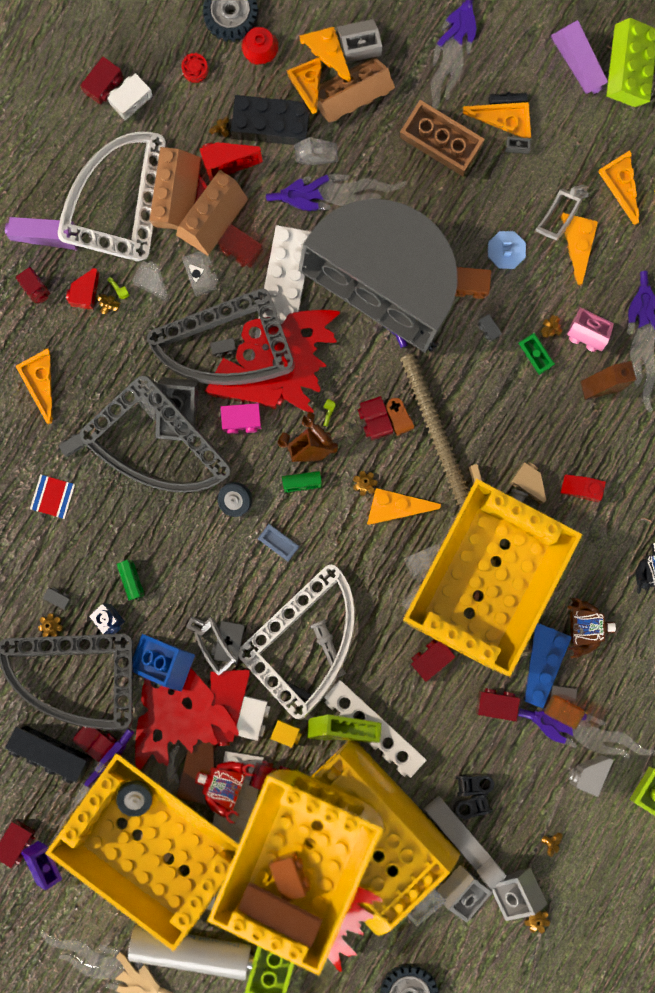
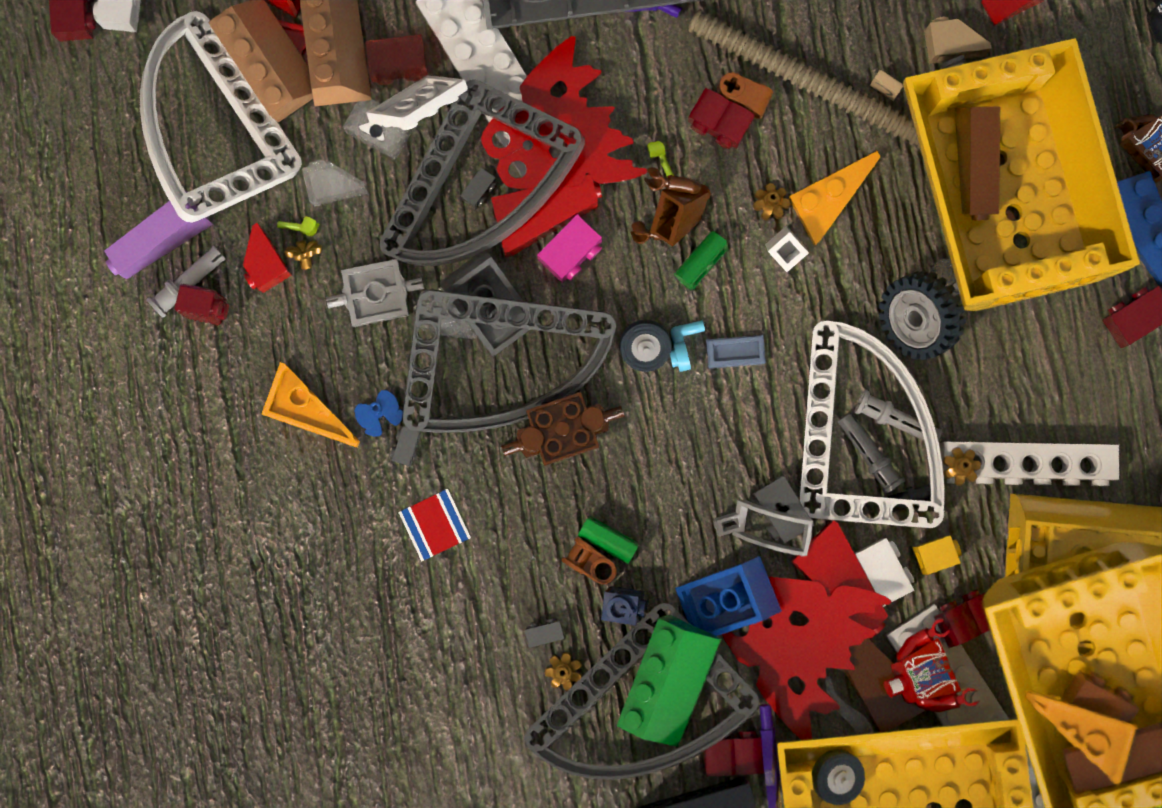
camera: 40 degrees left, 0 degrees up
lime arch [307,714,382,743] -> none
clear slope [403,543,441,582] -> none
dark red brick [410,639,455,682] -> none
none -> light grey pin [146,246,226,318]
none -> light grey plate [326,259,424,327]
none -> blue piece [354,390,403,437]
none -> white plate [366,75,468,130]
none -> reddish brown piece [501,392,625,466]
none -> dark orange piece [561,536,617,585]
none -> green slope [617,614,722,747]
none -> medium azure plate [670,320,705,372]
none -> white brick [765,226,809,272]
none -> dark grey pin [837,412,906,495]
none -> wheel [879,271,966,360]
none -> pearl gold plant [943,447,981,486]
none -> reddish brown slope [955,106,1000,220]
none -> light orange wing [1025,690,1137,785]

